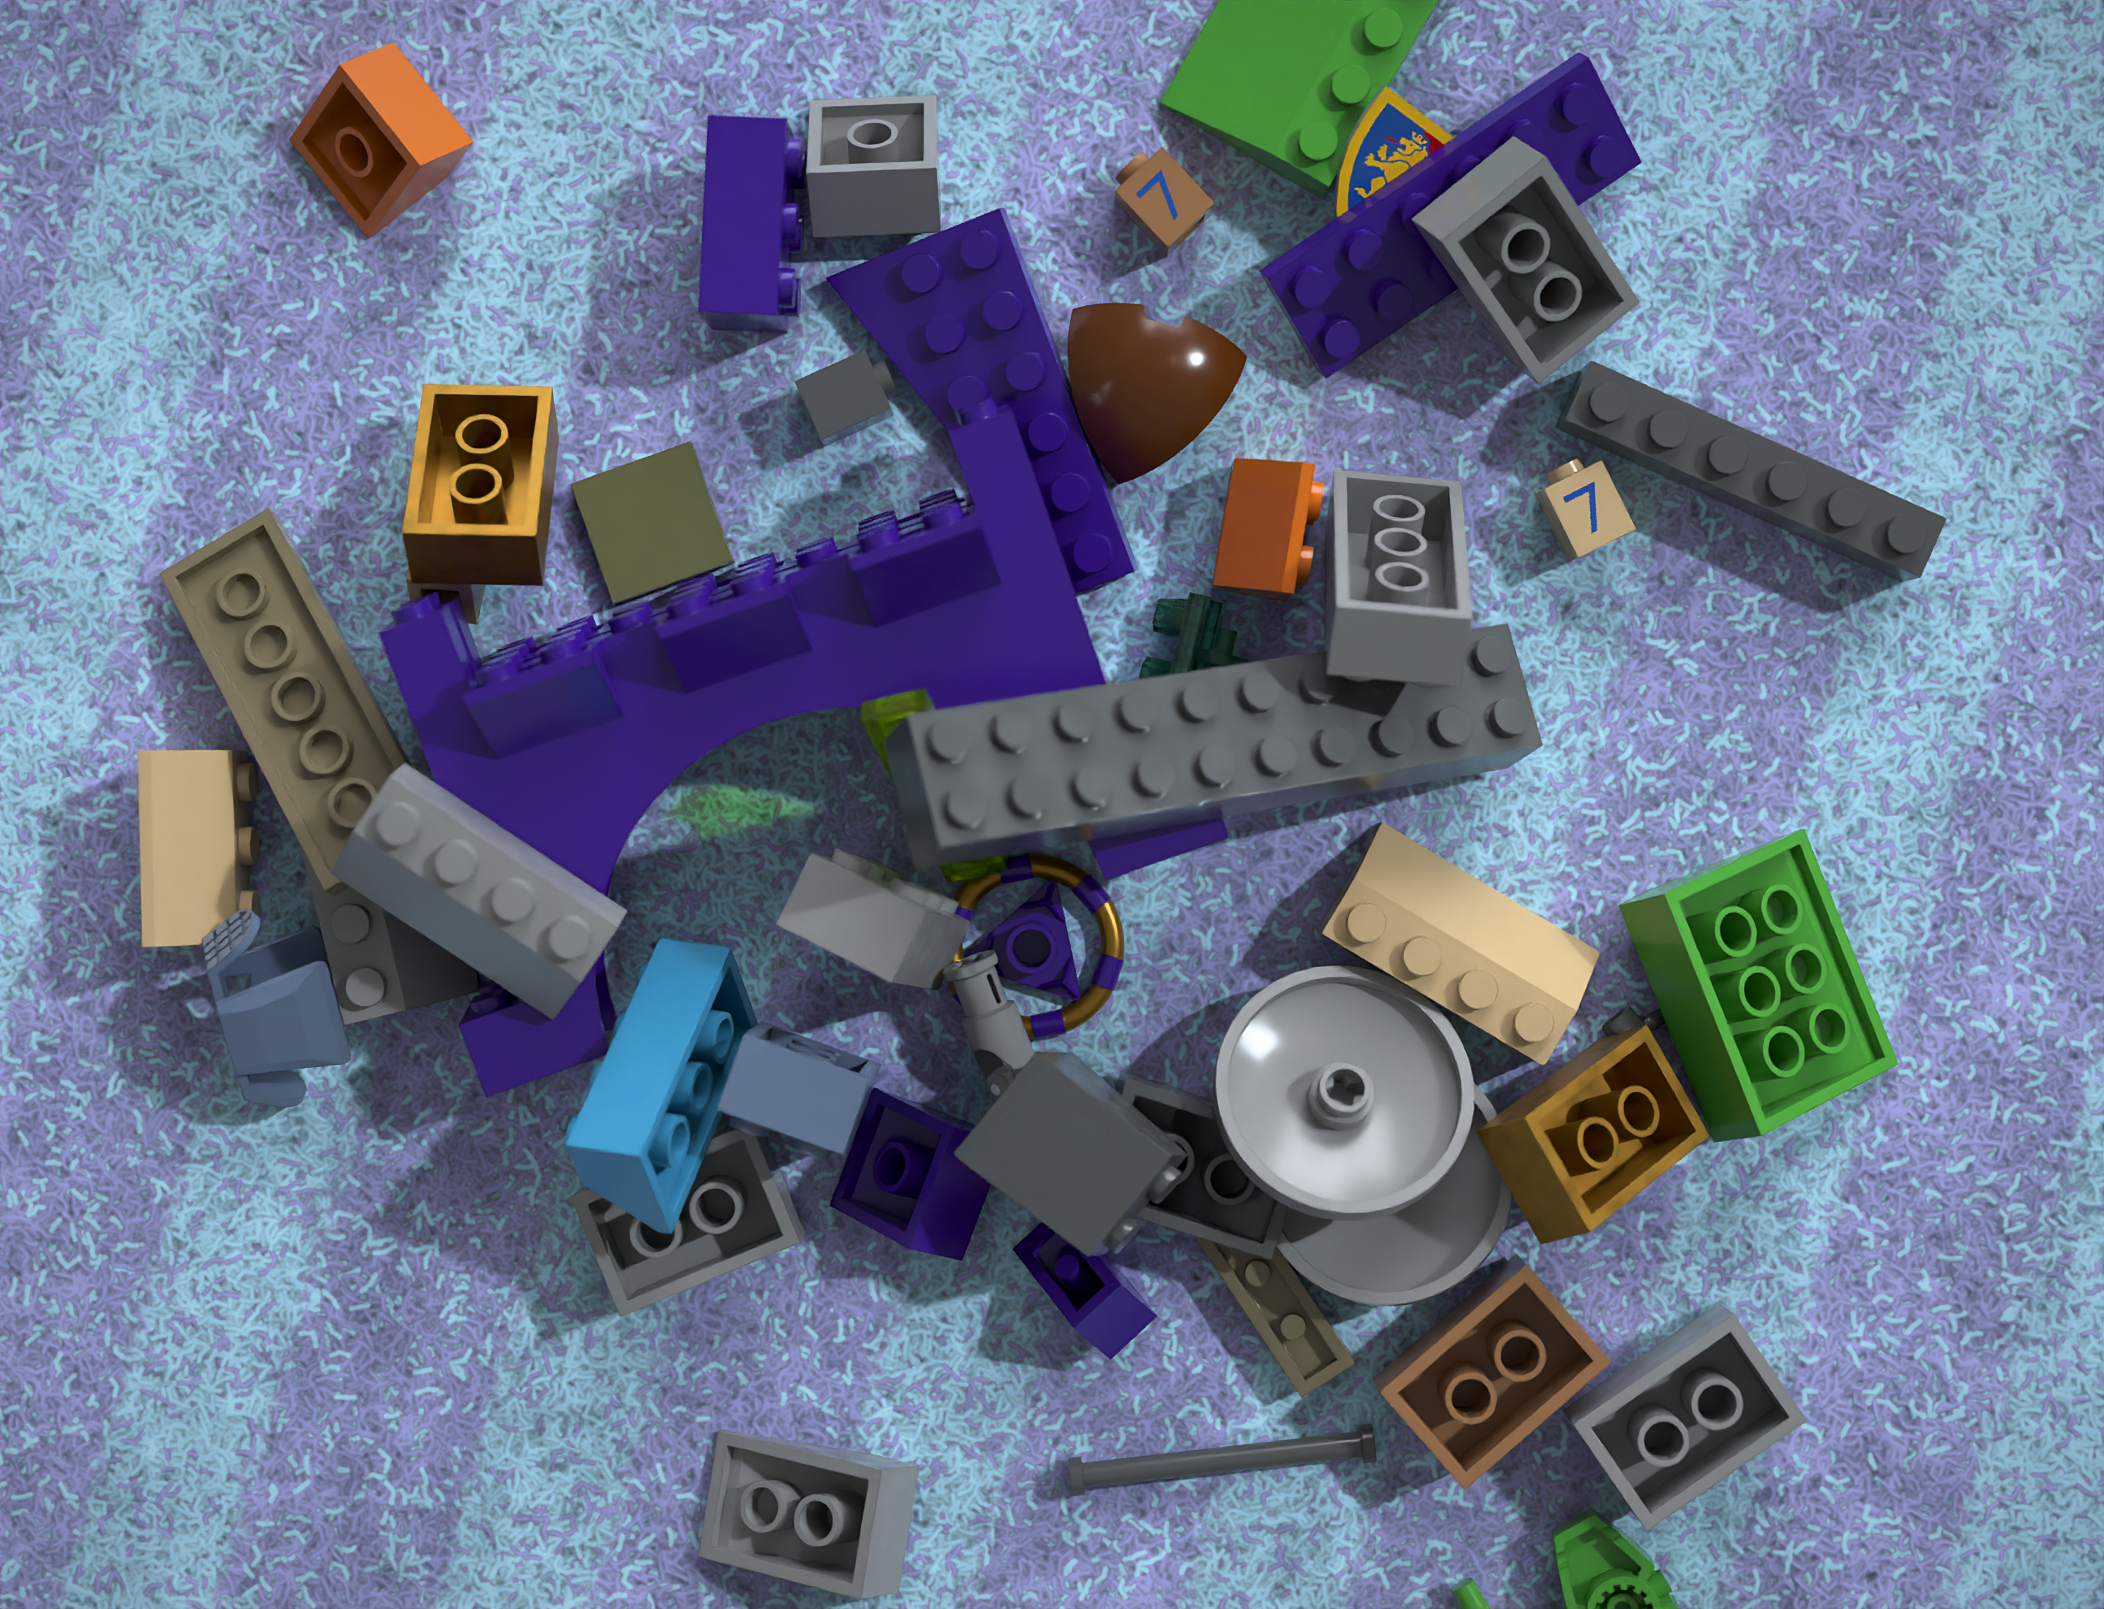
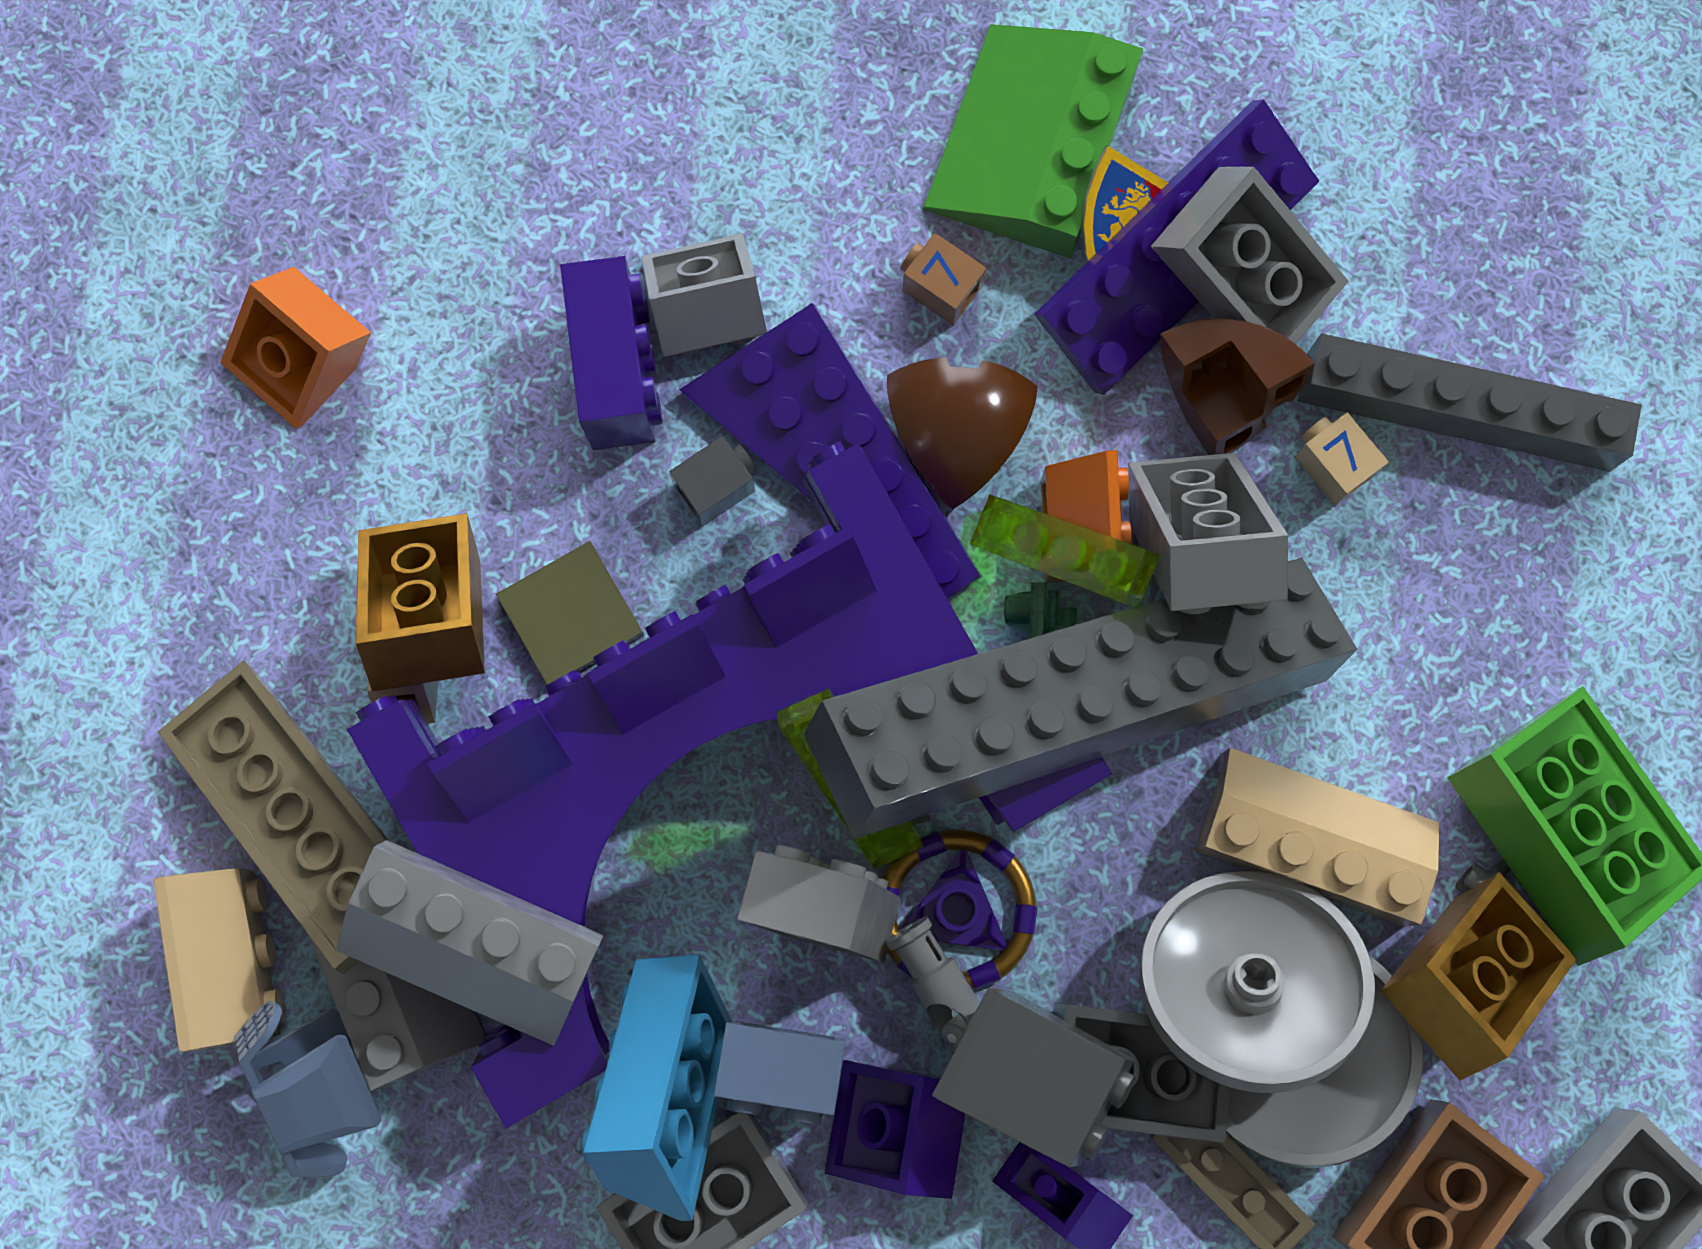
camera: 15 degrees left, 10 degrees down
none -> clear neon green plate [969,494,1159,609]
none -> reddish brown brick [1160,319,1315,455]

